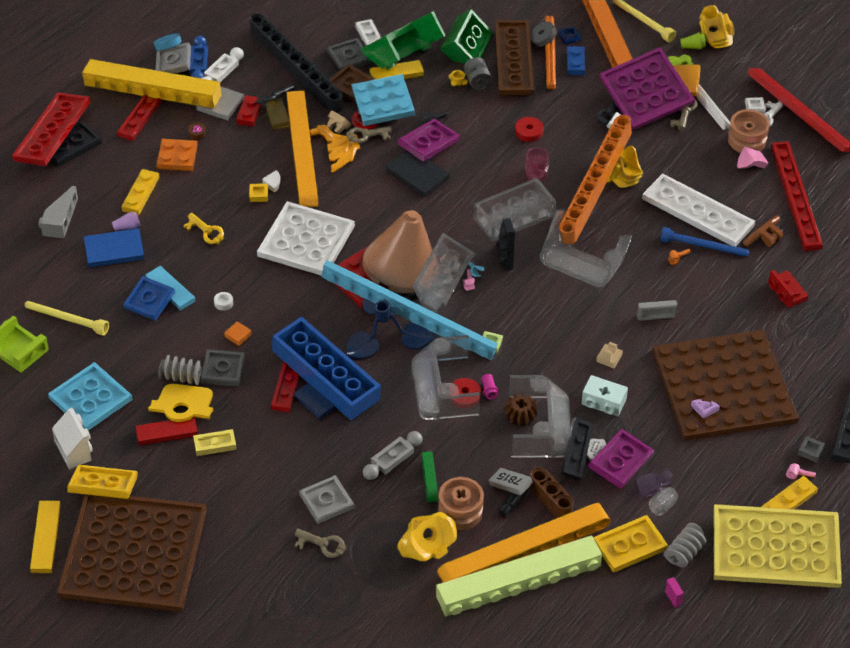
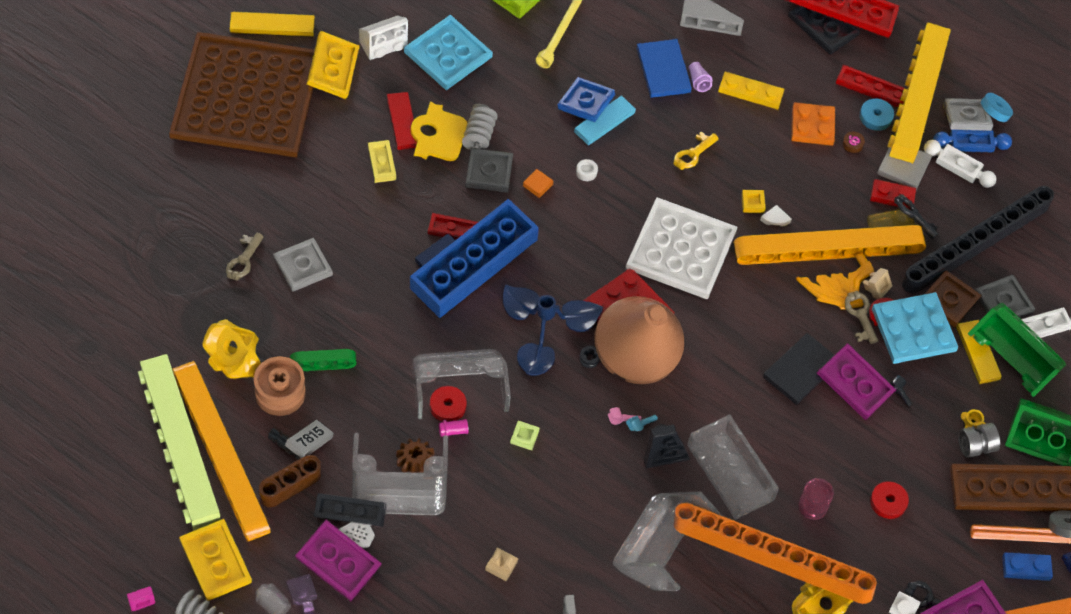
camera: 85 degrees right, 10 degrees up
medium azure plate [321,260,498,360] -> none
light grey plate [363,431,422,480] -> none
clear slope [413,233,474,314] -> none
light aqua brick [582,375,628,417] -> none
none -> dark azure piece [860,99,894,131]

